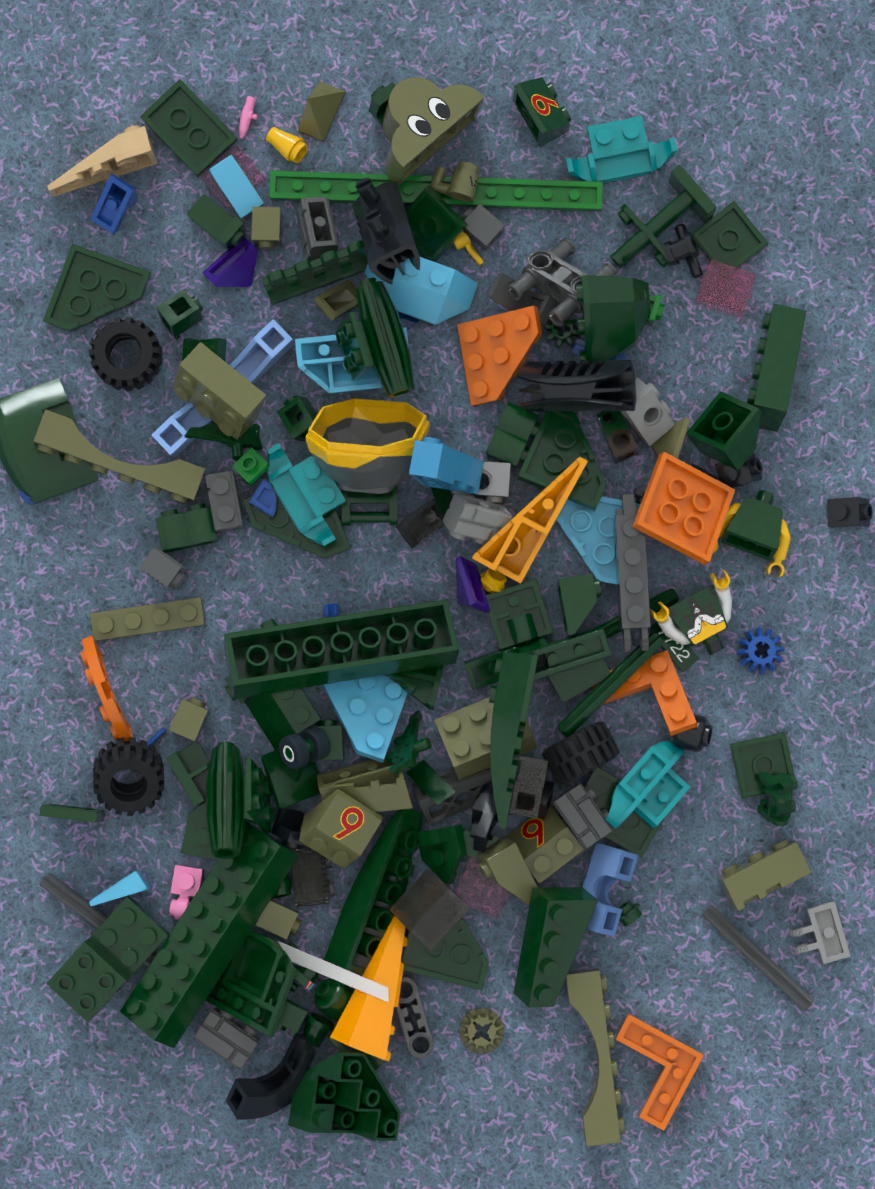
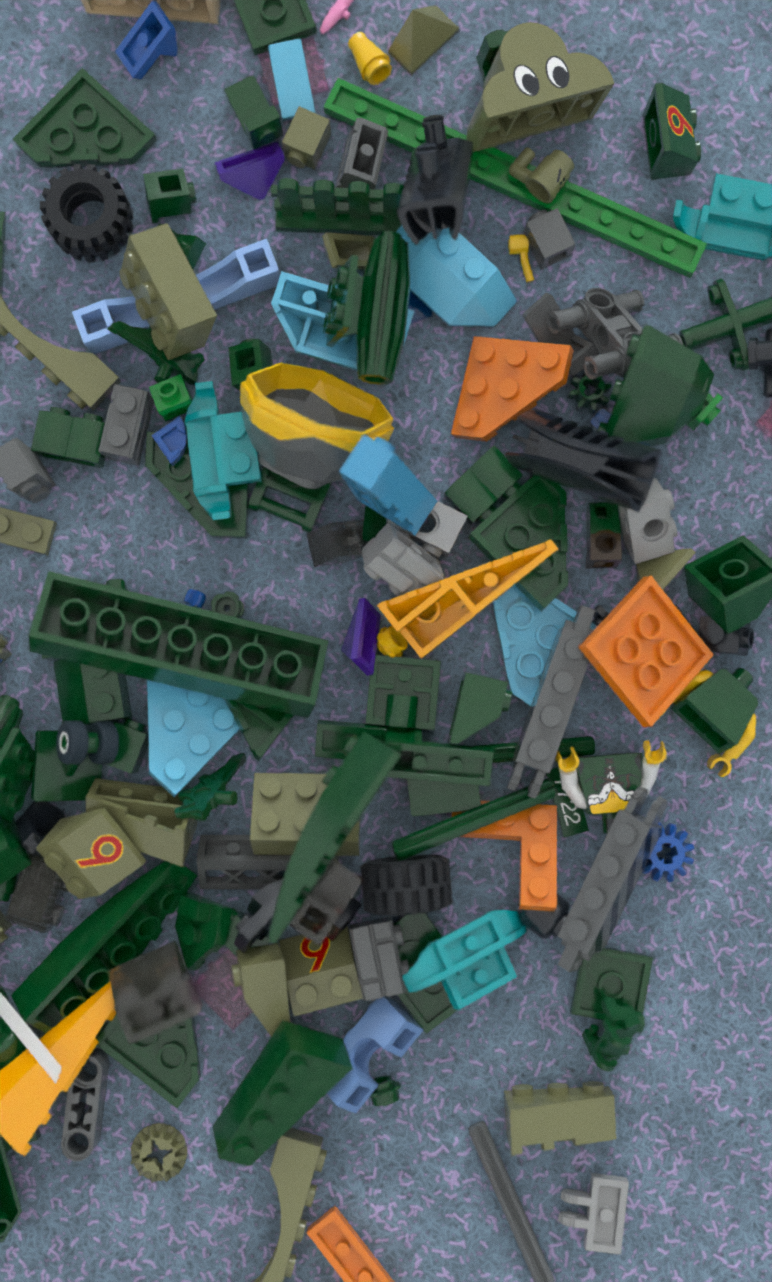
camera: 25 degrees right, 0 degrees up
dark green tile [406,185,468,262] -> none
dark green sticker [406,760,456,805] -> none
none -> dark green plate [211,591,244,618]
none -> dark grey hinge [558,786,667,972]

